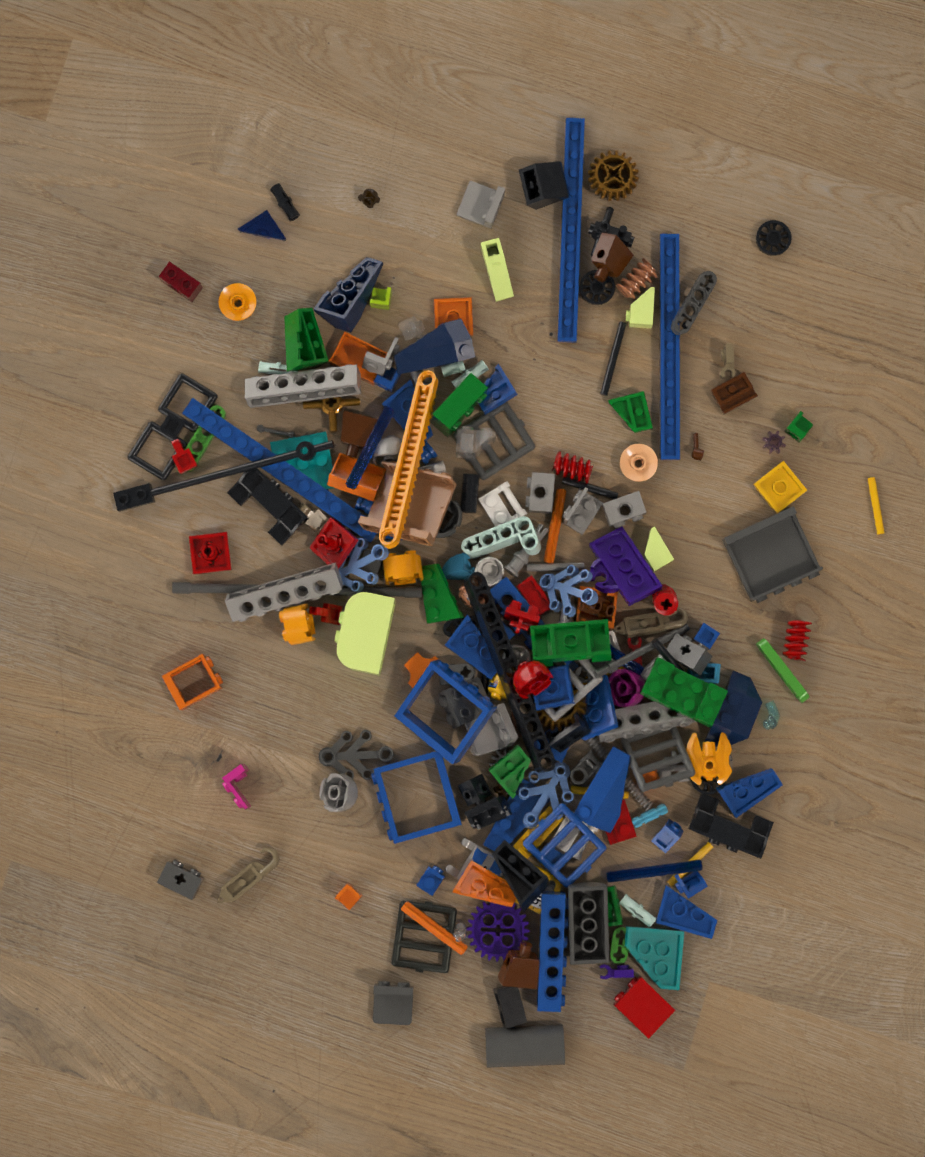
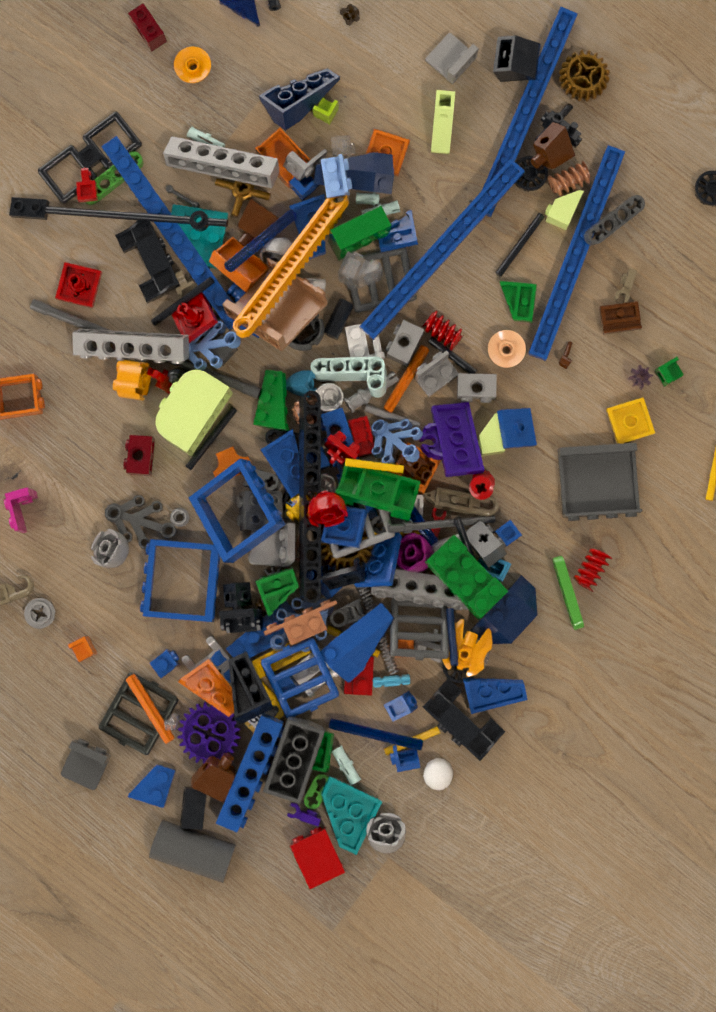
camera: 25 degrees right, 0 degrees up
green wedge [284,308,329,372] -> none
light orange brick [382,550,424,586] -> none
blue wheel [421,441,437,465] -> none
blue wing [655,885,717,939] -> none
clear light blue arm [763,700,780,730] -> none
none -> light grey gear [24,598,56,629]
none -> dark red brick [123,435,155,477]
none -> blue wing [128,764,176,808]
none -> black bar [151,277,215,326]
none -> black arm [167,368,189,383]
none -> light grey plate [170,508,190,527]
none -> black bar [185,406,237,470]
none -> nougat bracket [264,599,337,645]
none -> light blue bracket [321,154,352,199]
none -> yellow bar [345,458,404,473]
none -> blue plate [359,159,525,340]
none -> light grey cylinder [366,813,406,854]
none -> white hair [423,758,453,790]
none -> dark blue bar [446,608,458,666]
none -> blue plate [497,408,537,449]

